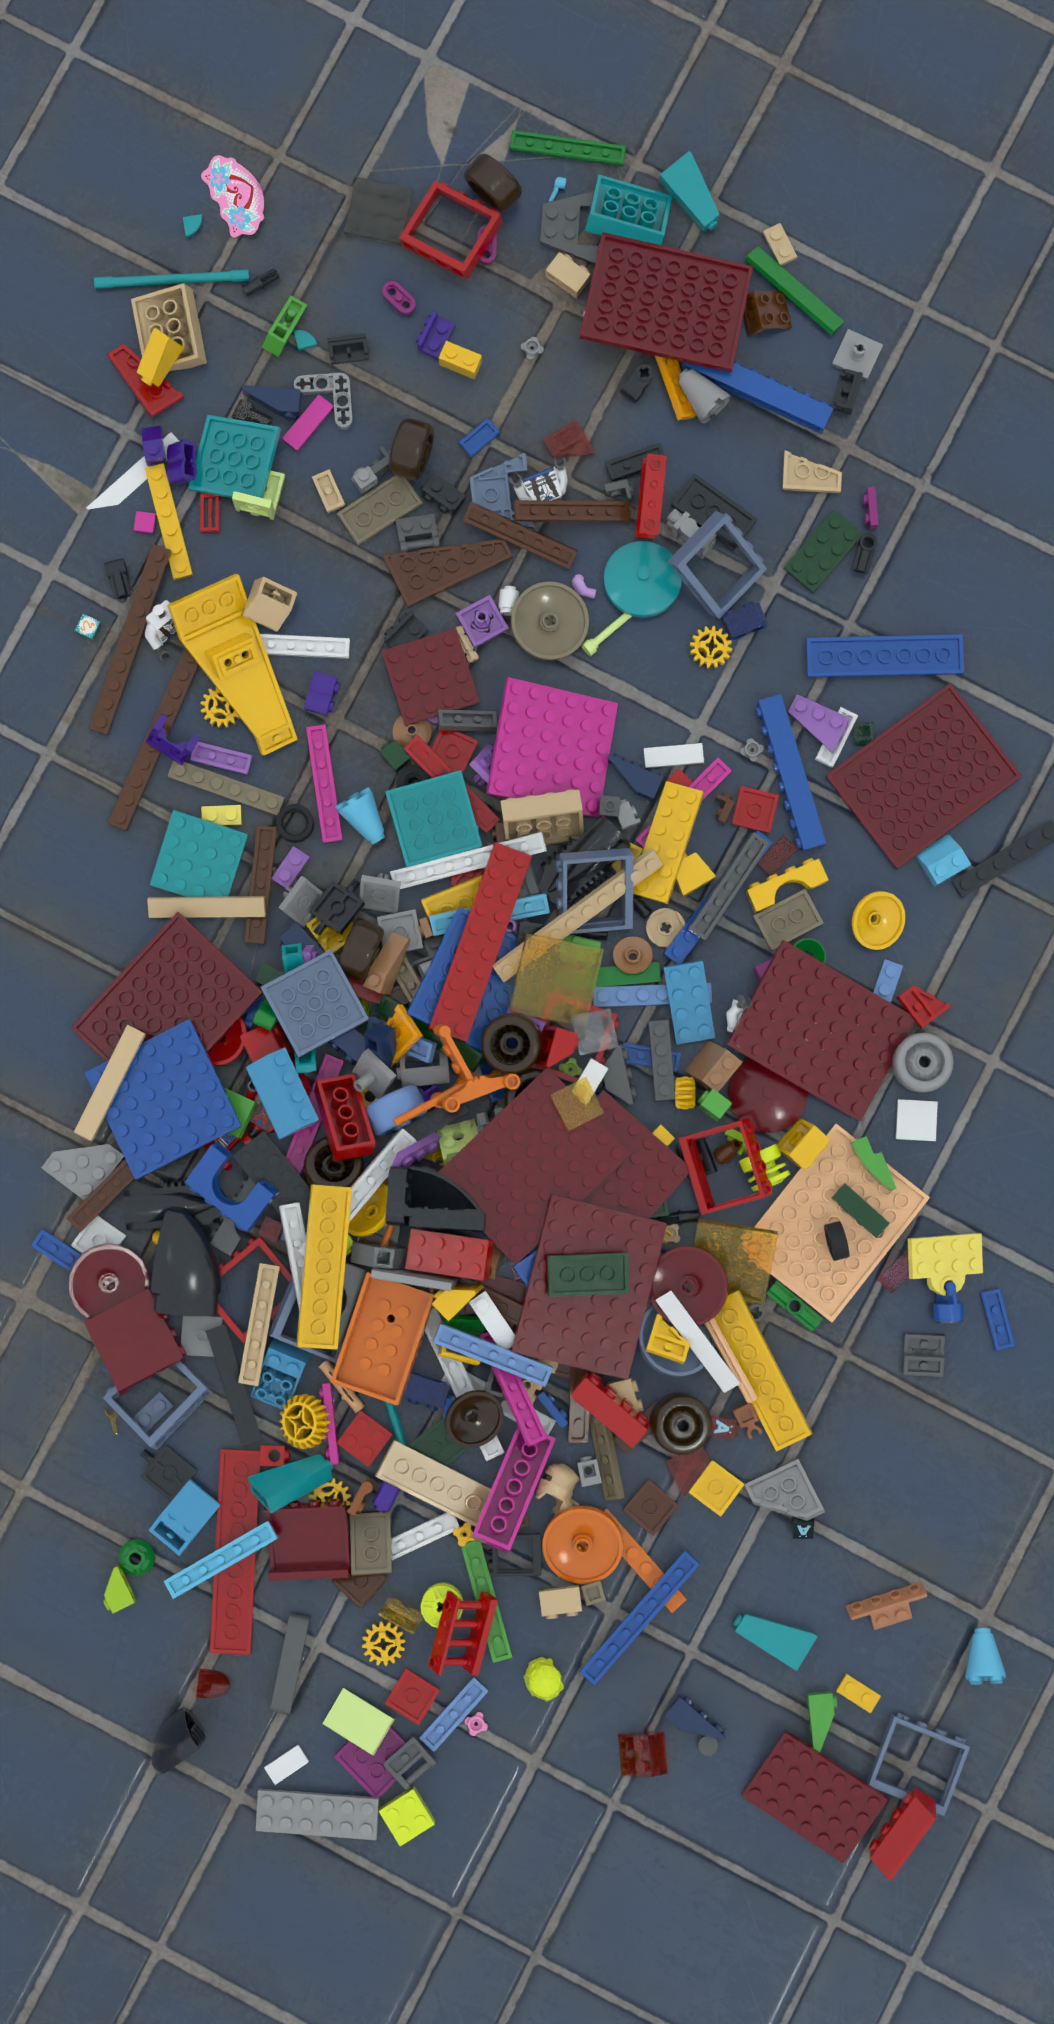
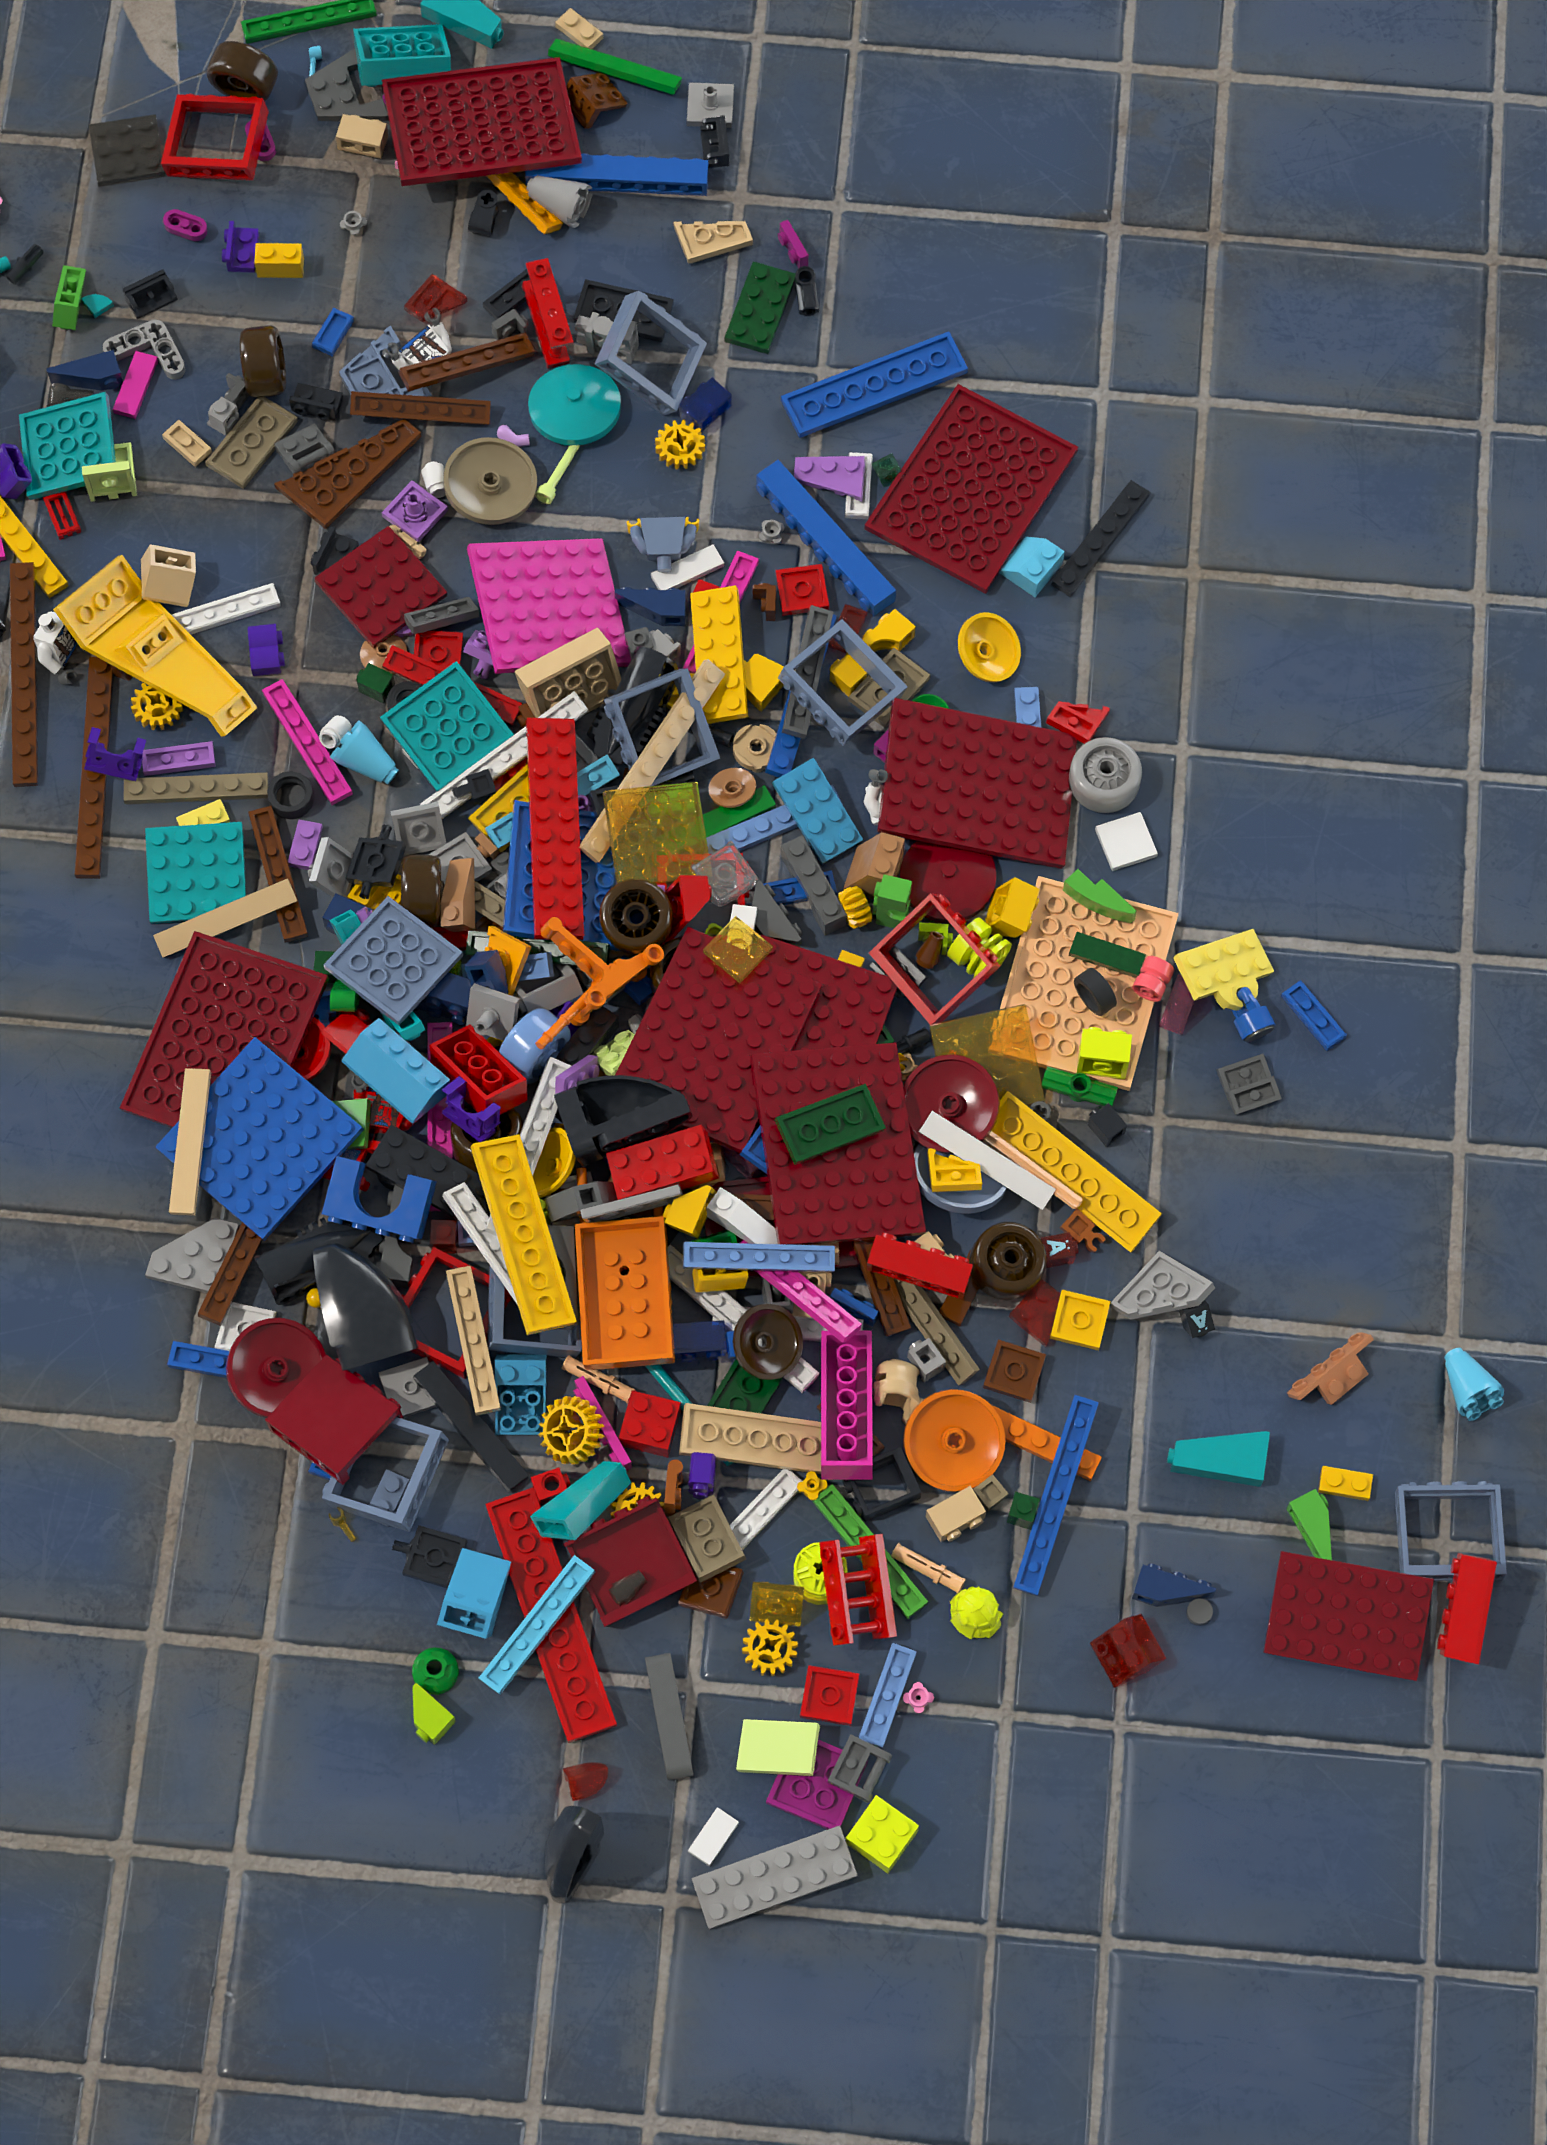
camera: 20 degrees left, 15 degrees down
none -> white brick [319,716,352,749]
none -> dark purple piece [442,1076,501,1142]
none -> black plate [452,769,496,800]
none -> clear smoke cone [608,1570,647,1606]
none -> sand blue torso [627,517,699,573]
none -> sand blue window [778,619,908,746]
none -> light nougat pin [891,1543,966,1593]
none -> dark green brick [1007,1491,1040,1530]
none -> neon yellow brick [1076,1027,1132,1079]
none -> black brick [1088,1103,1127,1147]
none -> coral wheel [1132,956,1175,1002]

